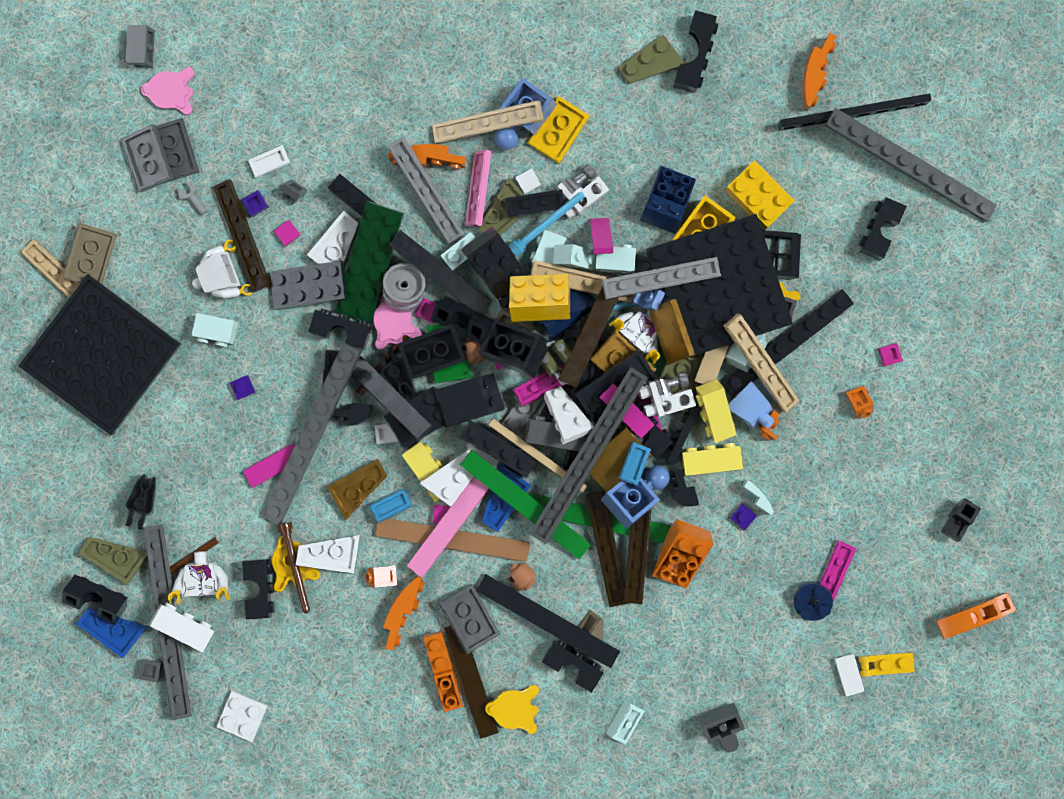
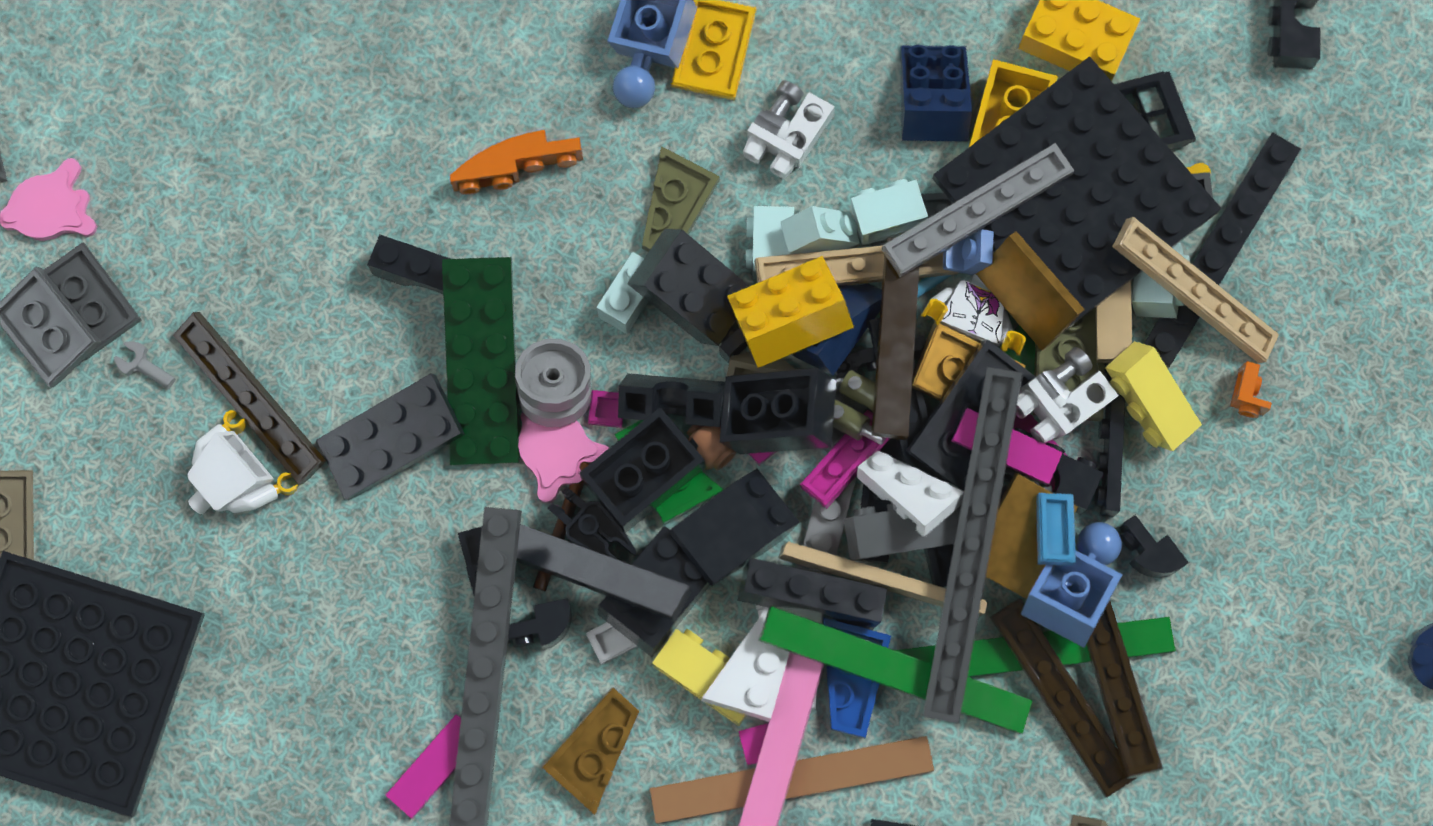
camera: 20 degrees left, 10 degrees down
light aqua piece [192,313,238,347] -> none
dark purple plate [230,375,256,400] -> none
dark purple plate [242,190,269,217] -> none
white tile [248,145,291,178] -> none
dark pink tile [274,219,301,247] -> none
dark grey tile [281,180,307,205] -> none
white wing [307,211,359,264] -> none
black arch [308,308,372,350] -> none
dark azure tile [369,489,413,524] -> none
light grey tile [387,136,465,244] -> none
black tile [388,230,490,313] -> none
tan tile [432,100,543,144] -> none
bright pink tile [465,150,491,227] -> none
black plate [505,189,565,218] -> none
nougat head [508,562,536,591] -> none
medium azure piece [509,192,584,256] -> none
white tile [515,169,541,195] -> none
dark pink tile [590,218,613,254] -> none
orange slope [652,519,714,588] -> none
light yellow brick [681,443,743,476] -> none
light blue torso [728,382,774,429] -> none
dark purple plate [730,503,757,530] -> none
light aqua slope [741,480,774,515] -> none
orange bracket [846,385,874,419] -> none
dark pink tile [878,343,903,367] -> none

